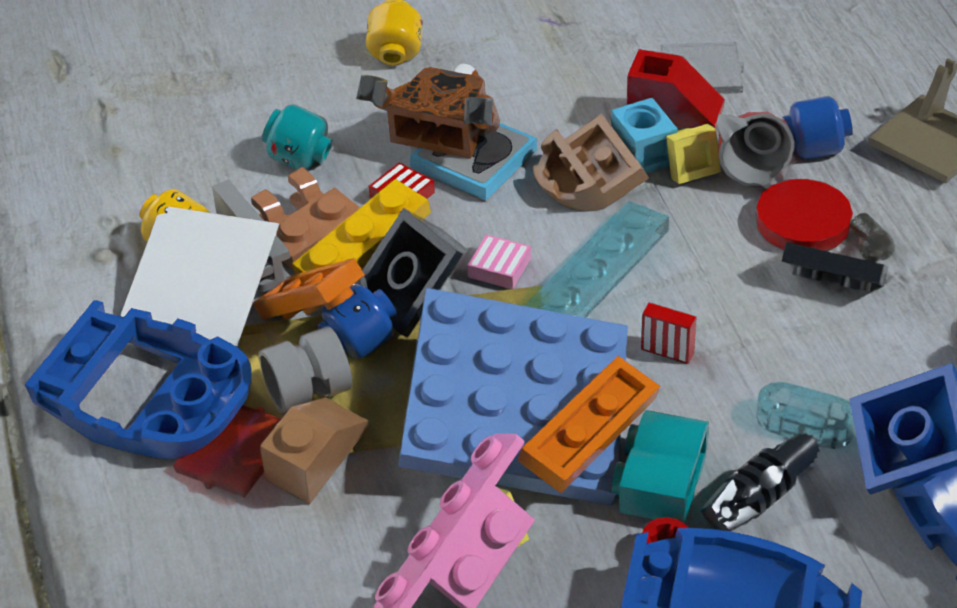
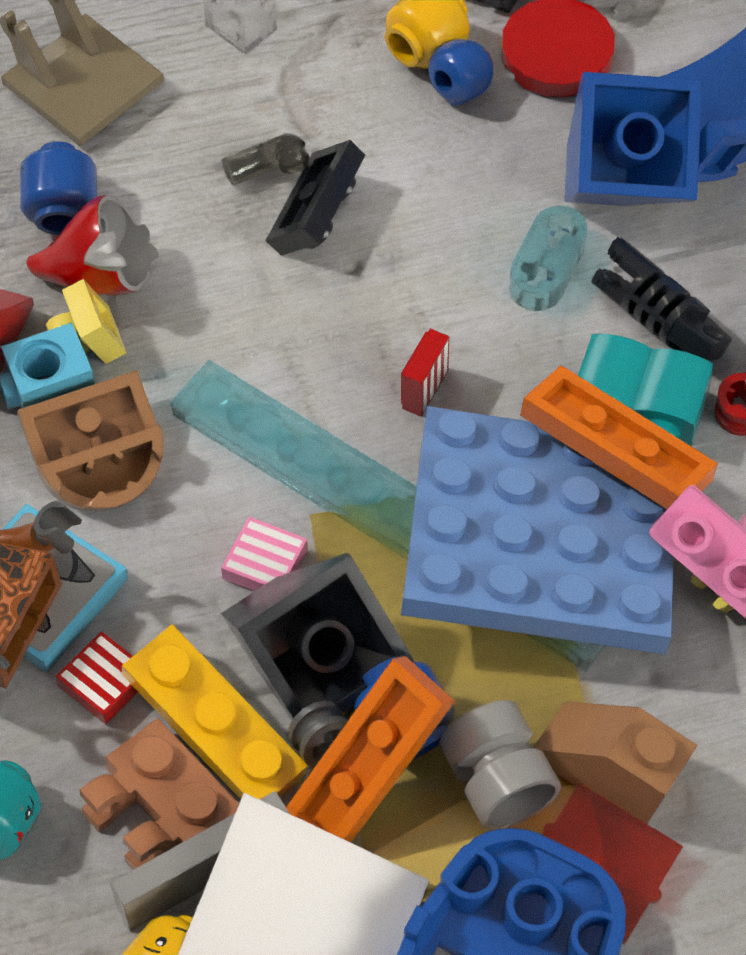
camera: 90 degrees left, 15 degrees up
red tile [756,179,853,251] -> none

